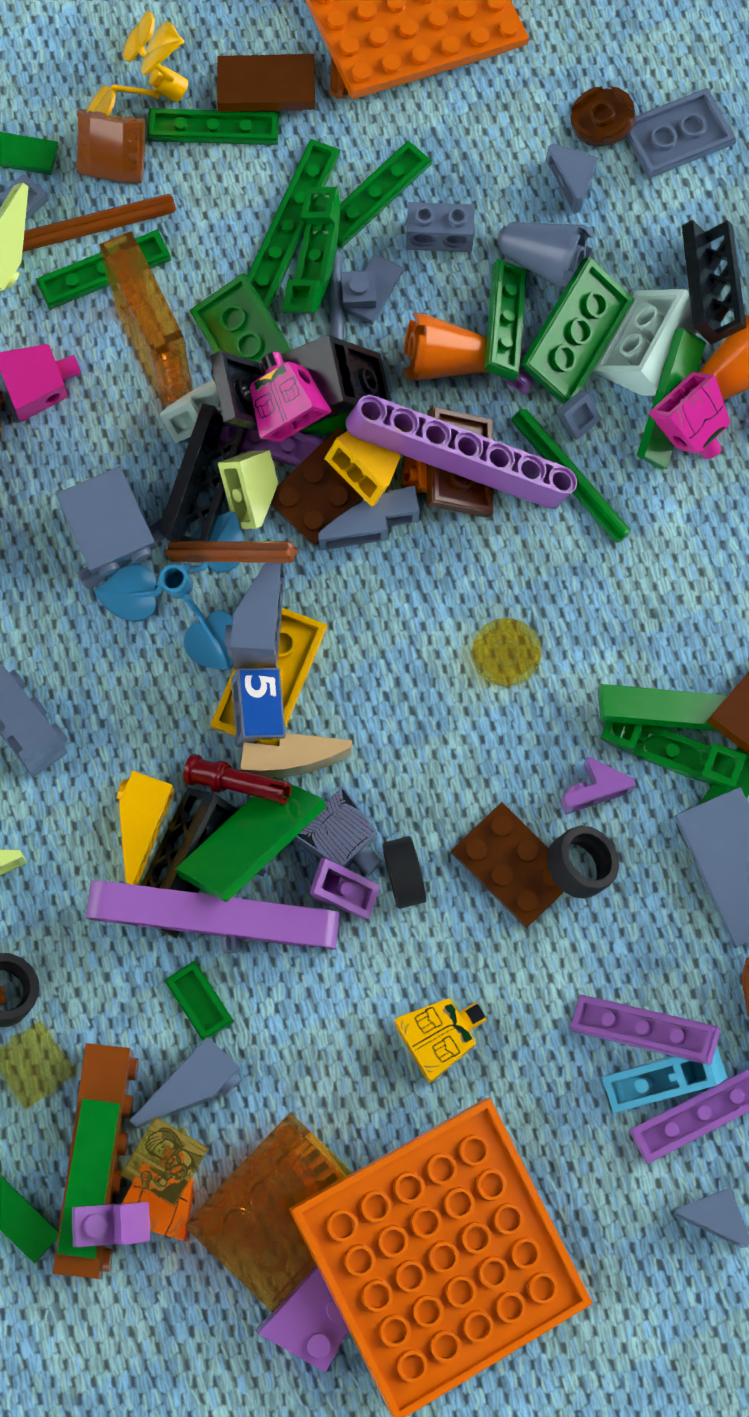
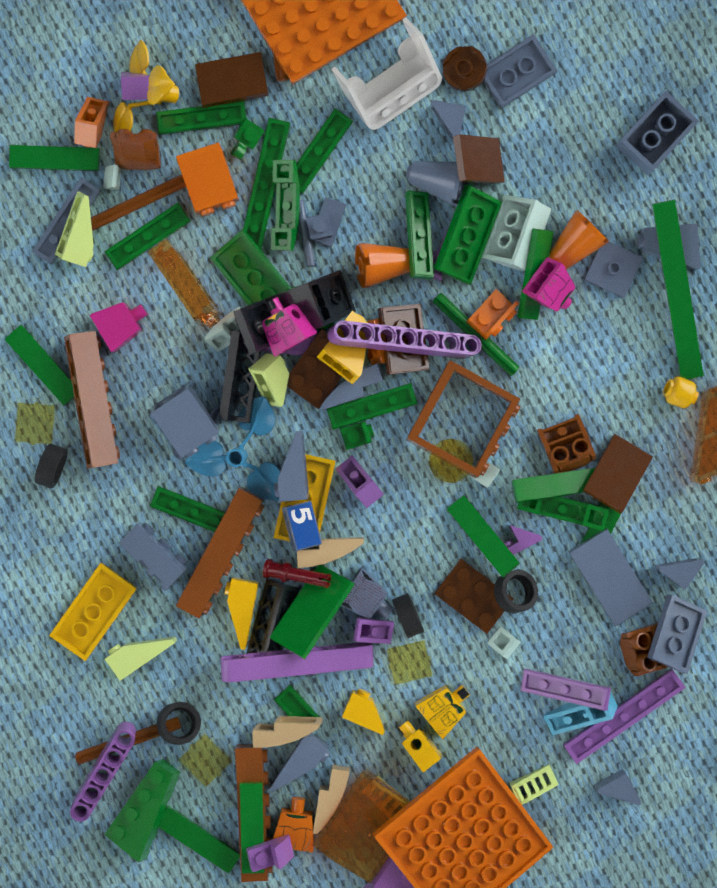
camera: 10 degrees left, 15 degrees up
clear yellow piece [120,1116,209,1207] -> none
dark orange axle [165,541,298,563] -> none
sand blue brick [406,202,475,252] -> none
sand blue plate [556,390,602,440] -> none
black fence [681,220,746,345] -> none
none -> orange slope [74,97,109,148]
none -> light aqua slope [103,165,121,191]
none -> medium lavender slope [121,72,150,100]
none -> green tile [150,486,226,532]
none -> orange slope [176,142,239,216]
none -> dark orange brick [176,486,265,618]
none -> green plate [230,118,265,160]
none -> tan slope [252,716,323,748]
none -> tan slope [313,764,350,834]
none -> green tile [327,383,418,430]
none -> white windscreen [331,18,442,130]
none -> medium lavender slope [335,455,384,508]
none -> green bracket [340,421,375,450]
none -> yellow slope [342,688,385,735]
none -> clear yellow piece [387,640,433,685]
none -> yellow torso [398,721,443,773]
none -> dark orange window [406,360,521,479]
none -> green tile [447,495,520,577]
none -> reddish brown tile [453,134,505,184]
none -> orange bracket [466,289,519,340]
none -> light aqua slope [469,458,500,488]
none -> light aqua slope [487,626,521,659]
none -> yellowish green slope [509,764,559,805]
none -> dark orange slope [537,414,596,474]

